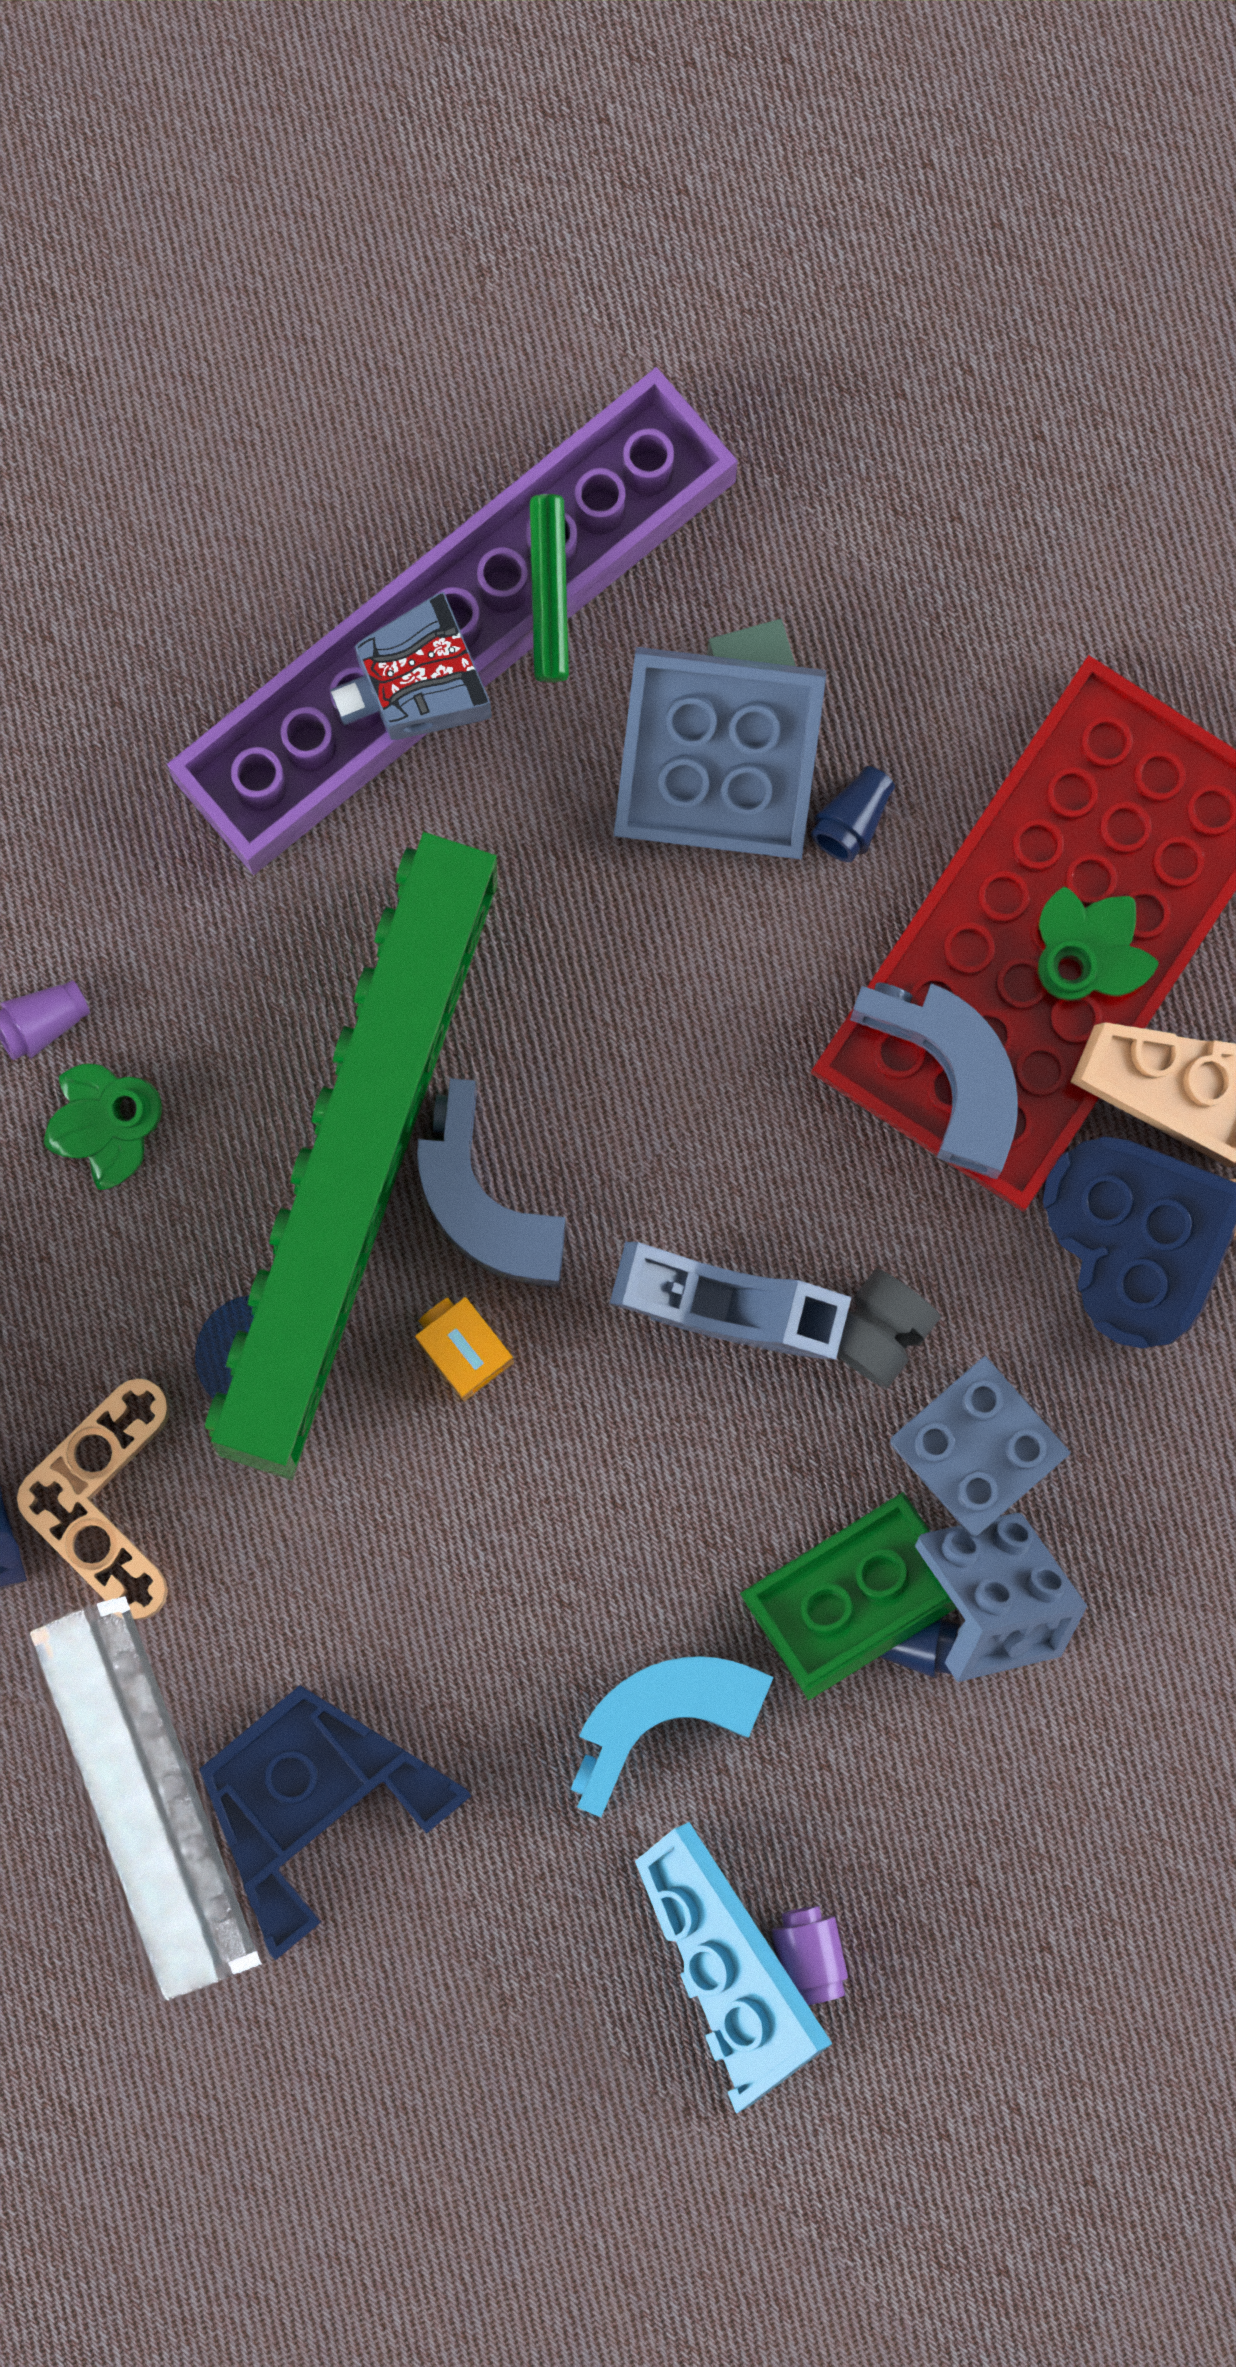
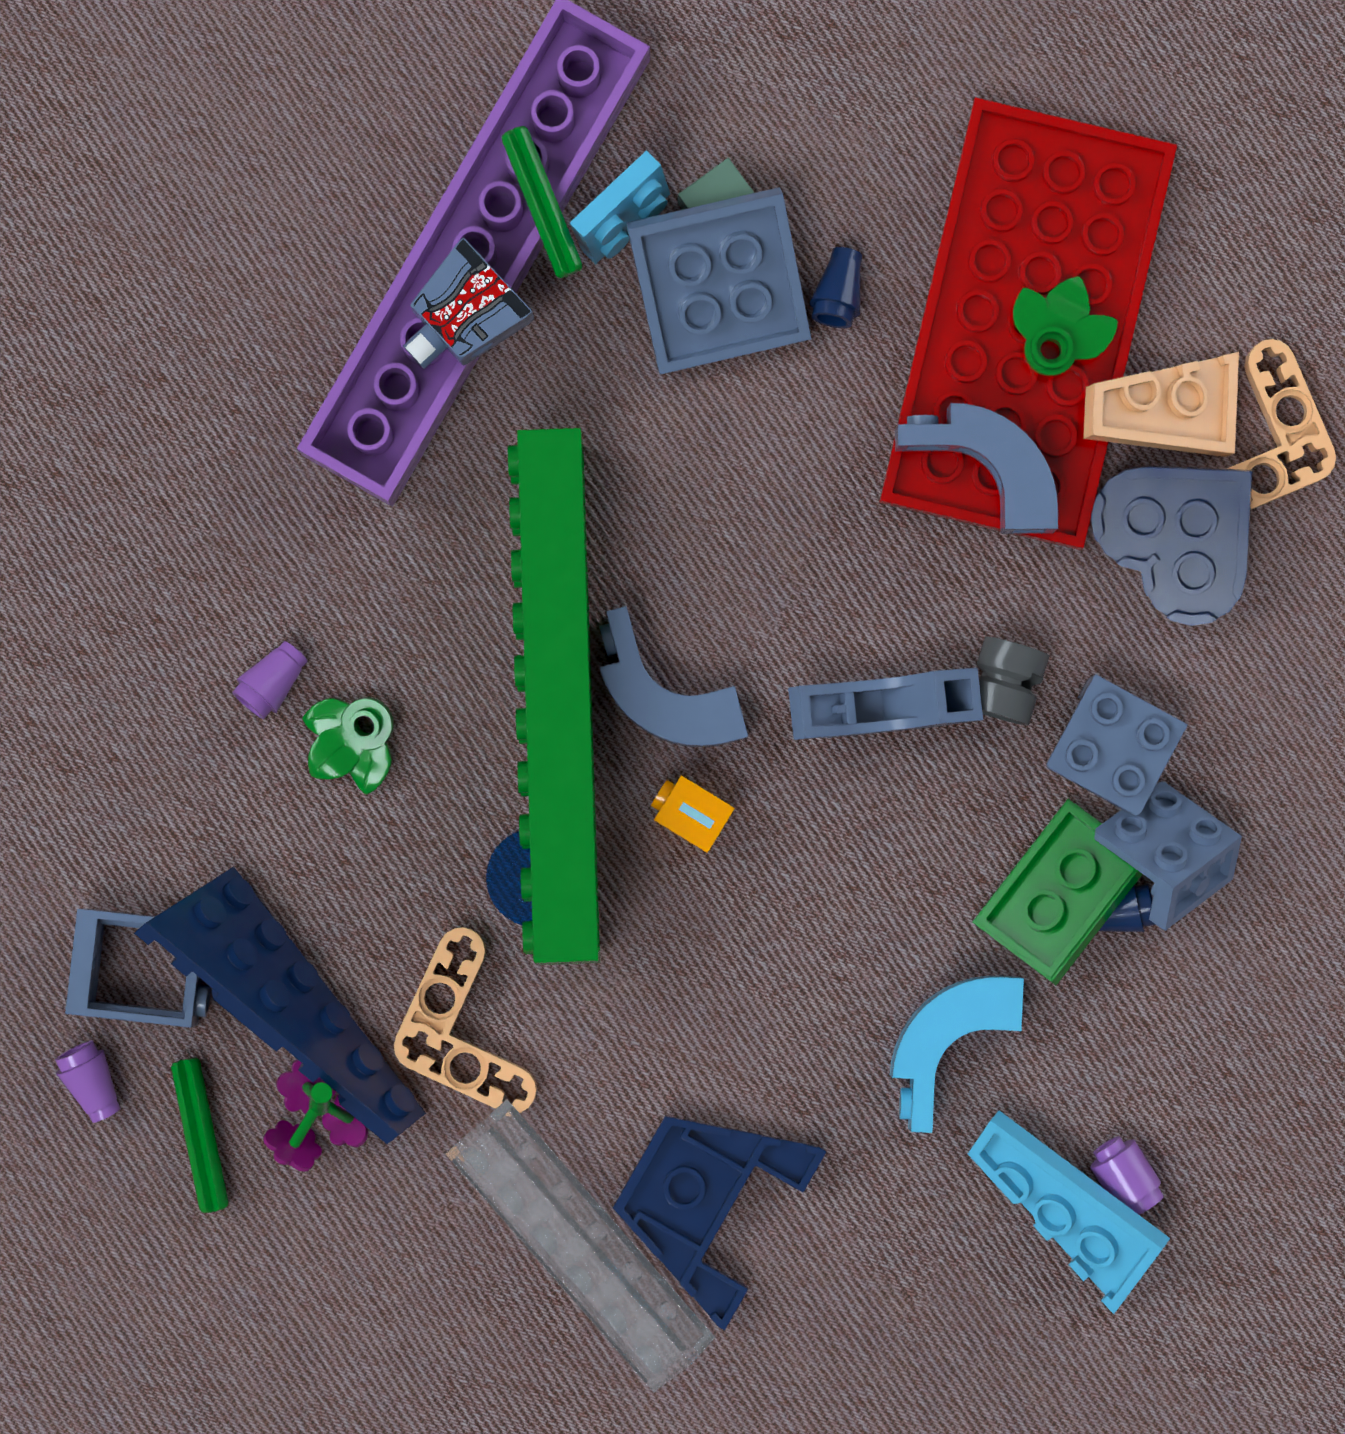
camera: 20 degrees left, 5 degrees up
none -> medium azure plate [570,150,670,265]

